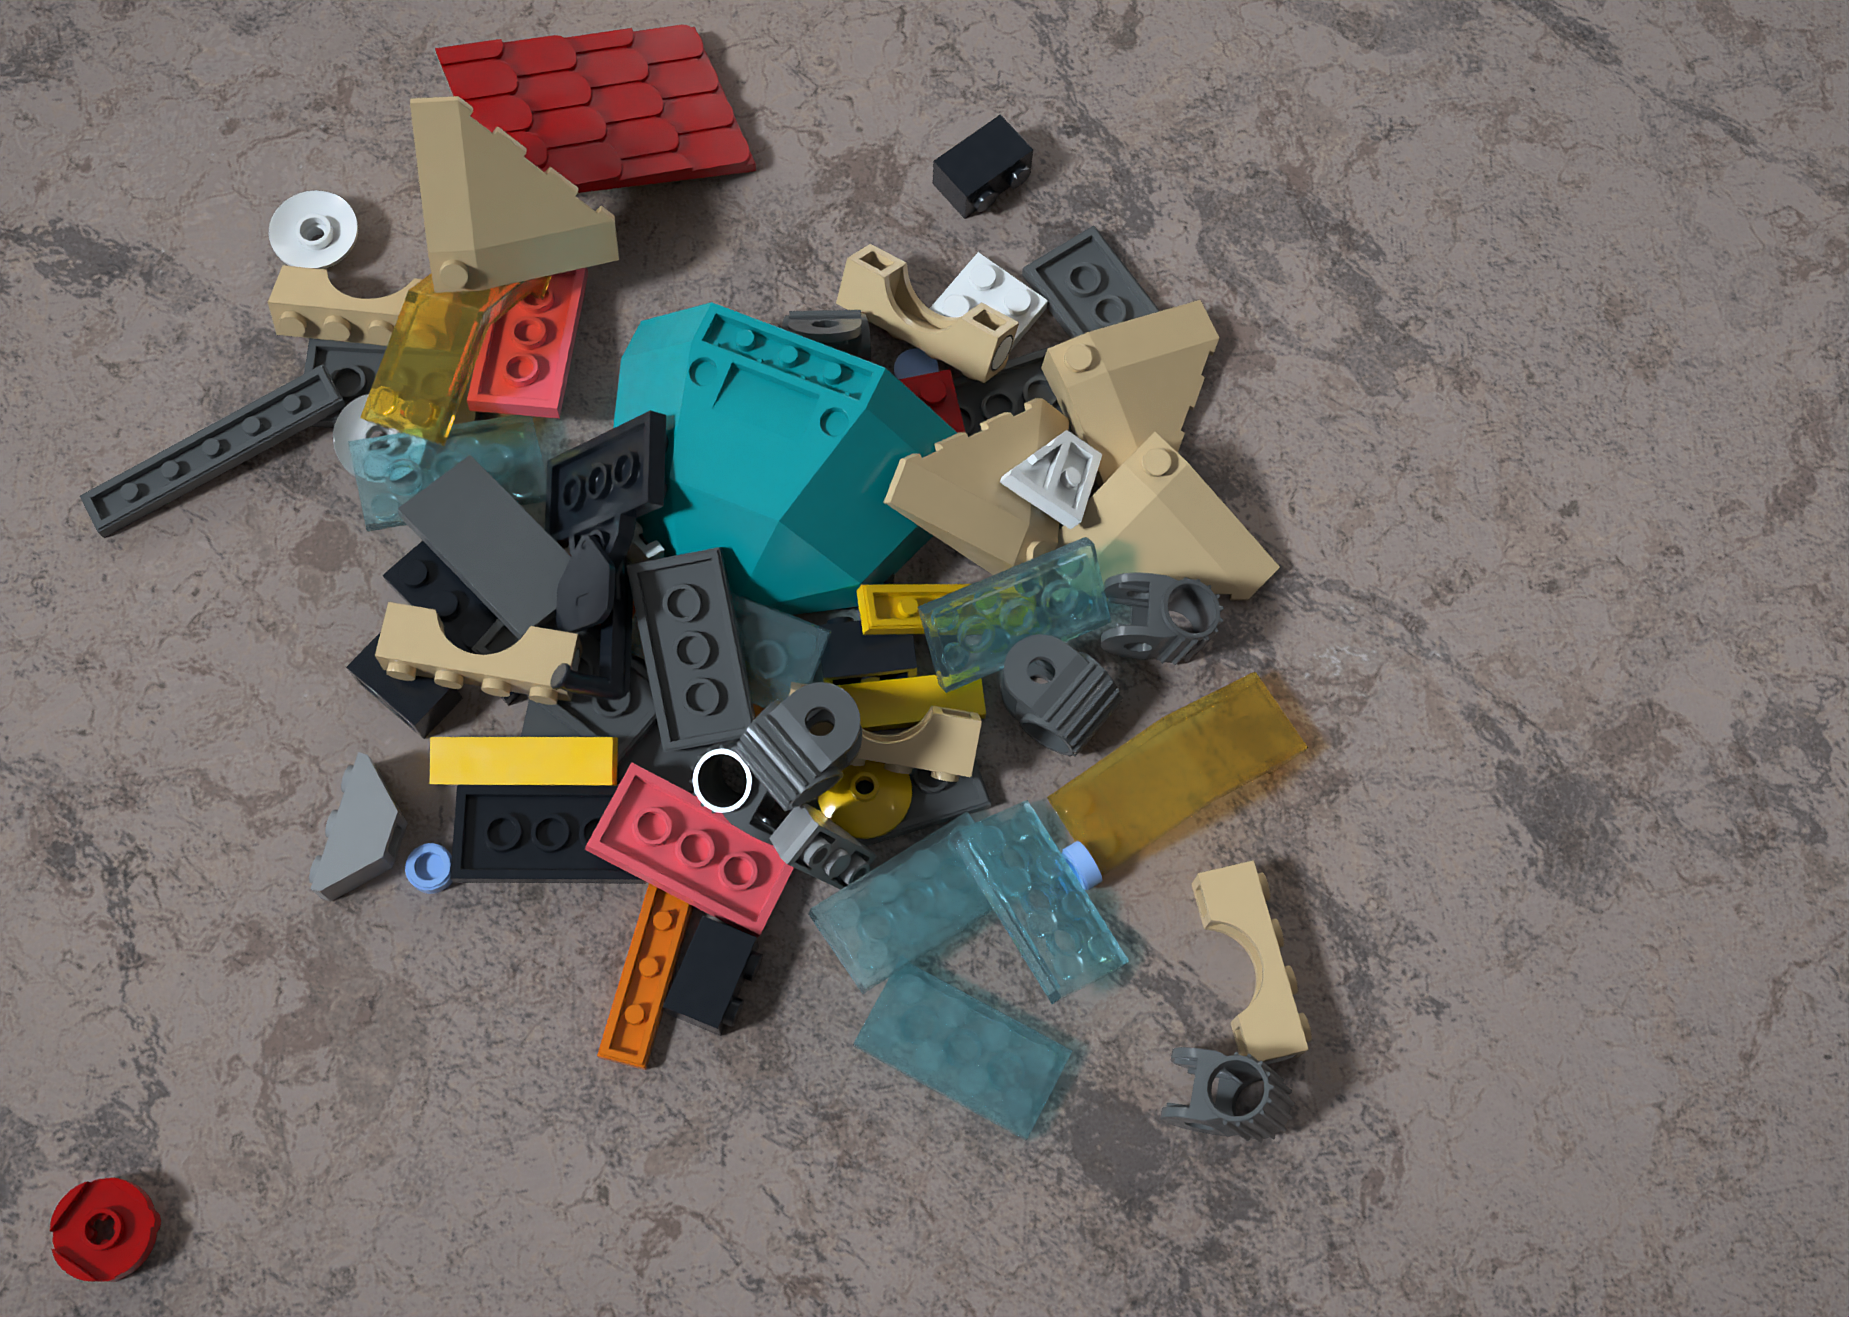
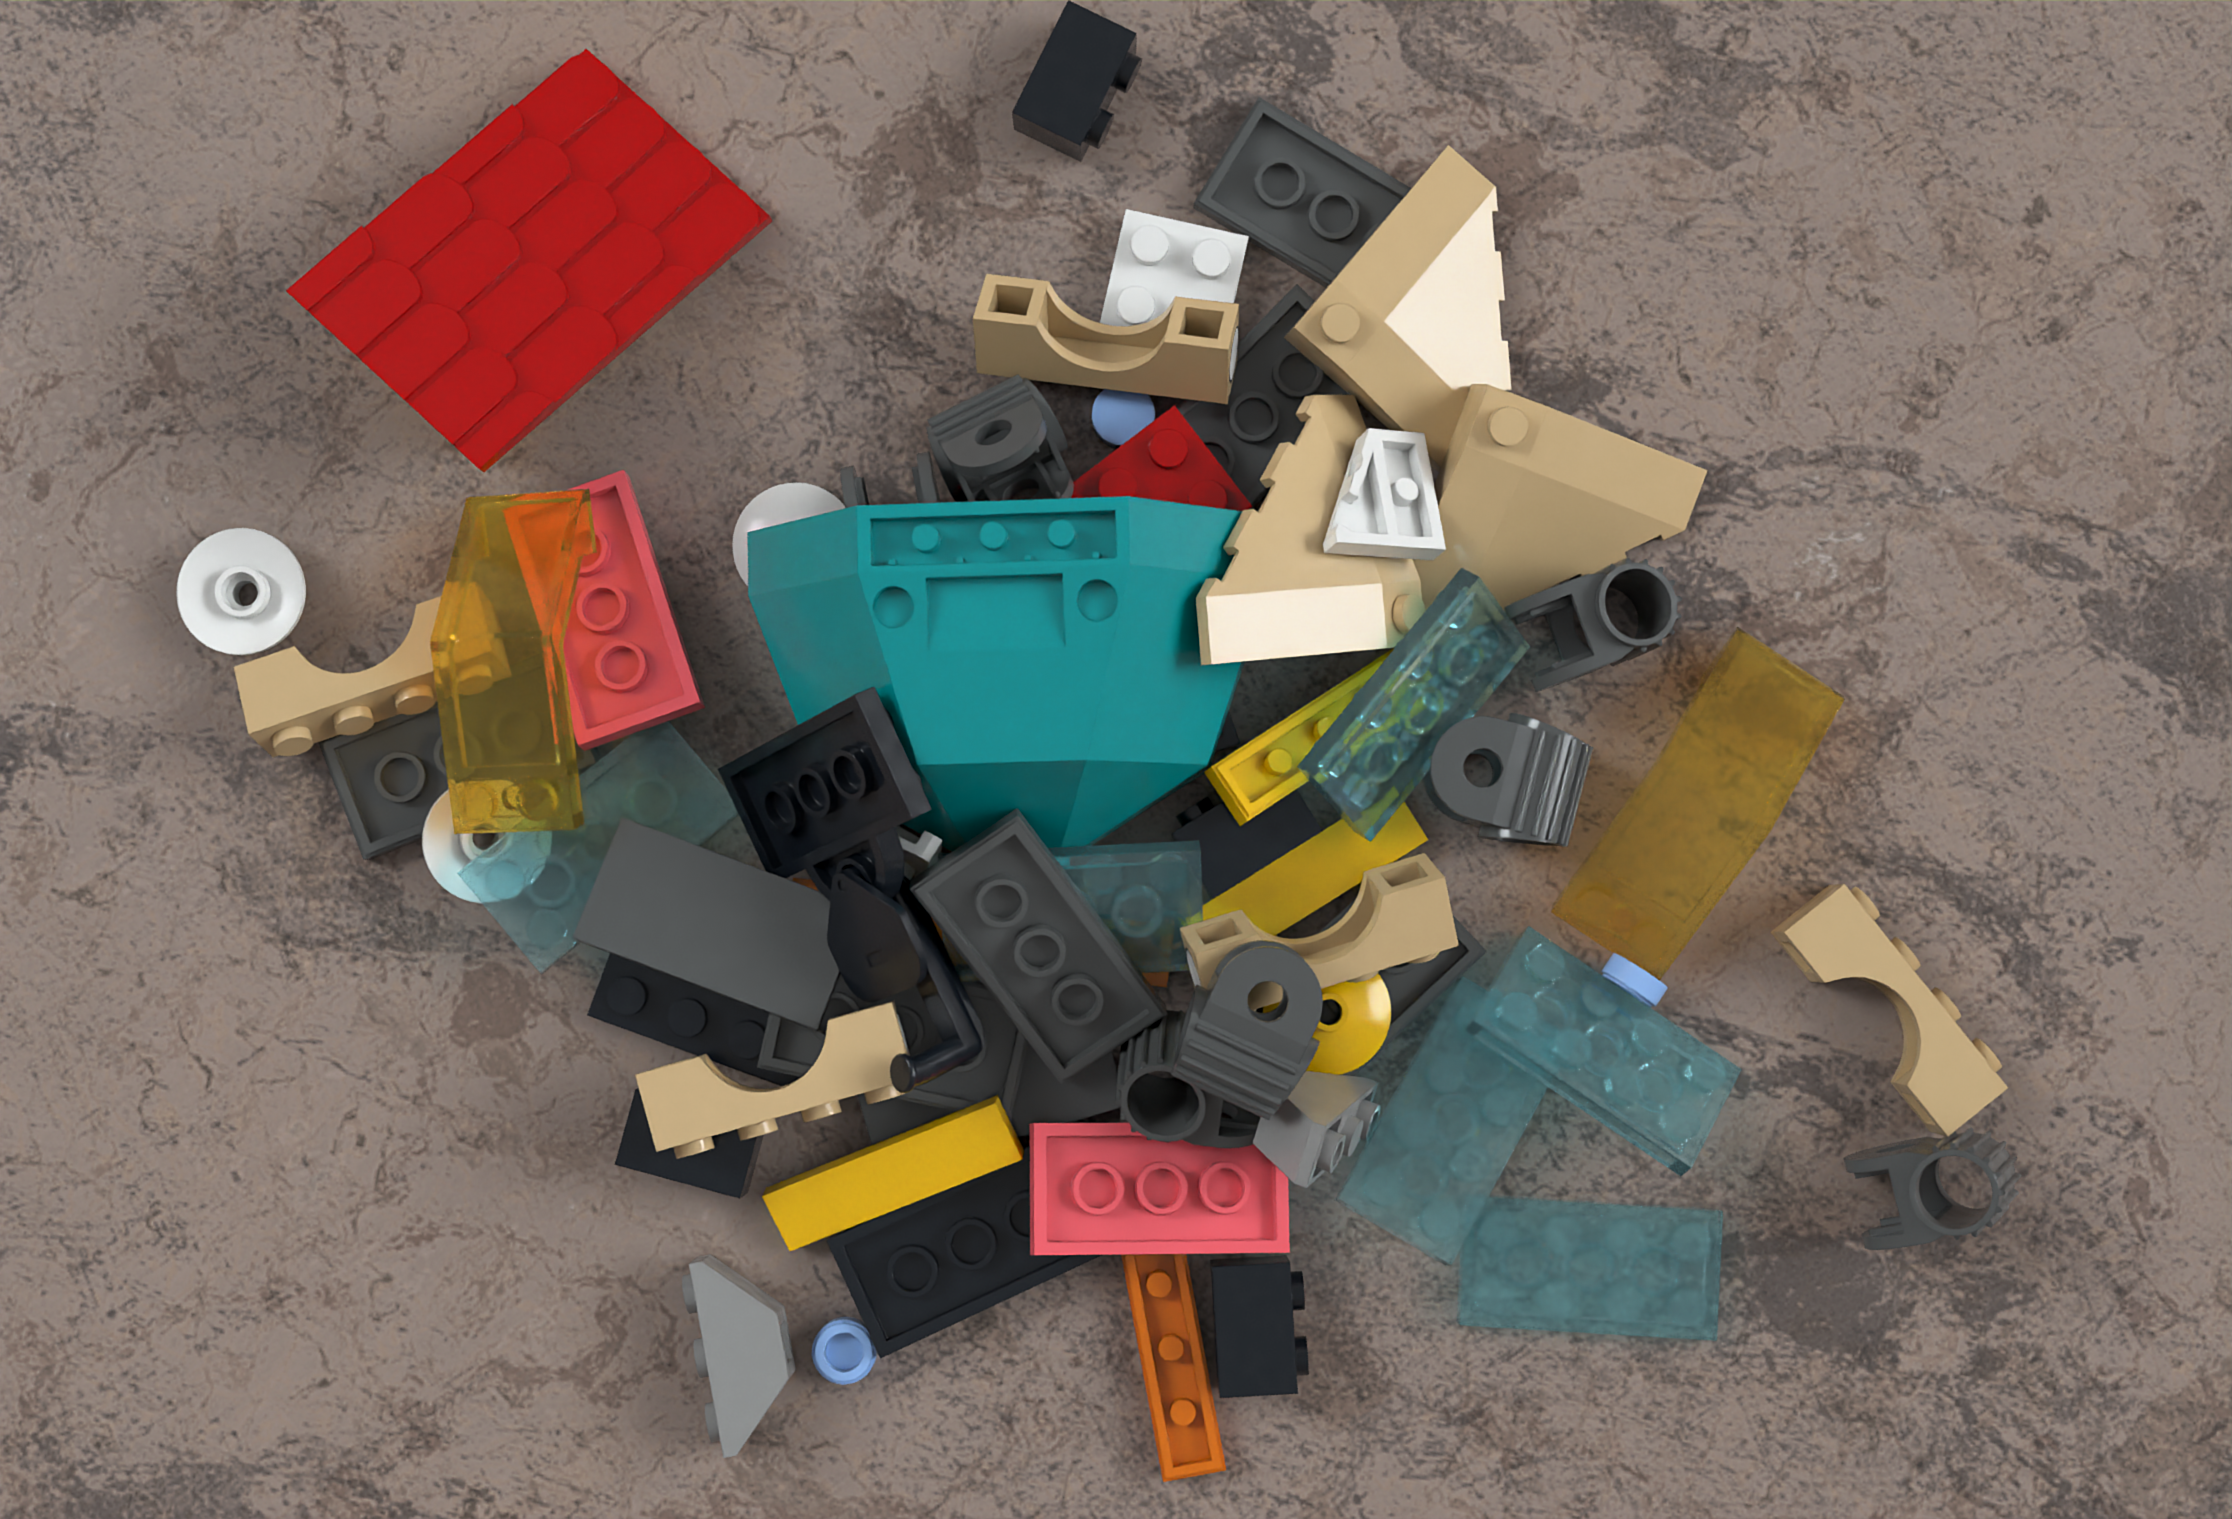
camera: 20 degrees left, 15 degrees up
dark grey tile [80,364,347,538] -> none
tan slope [410,96,619,293] -> none

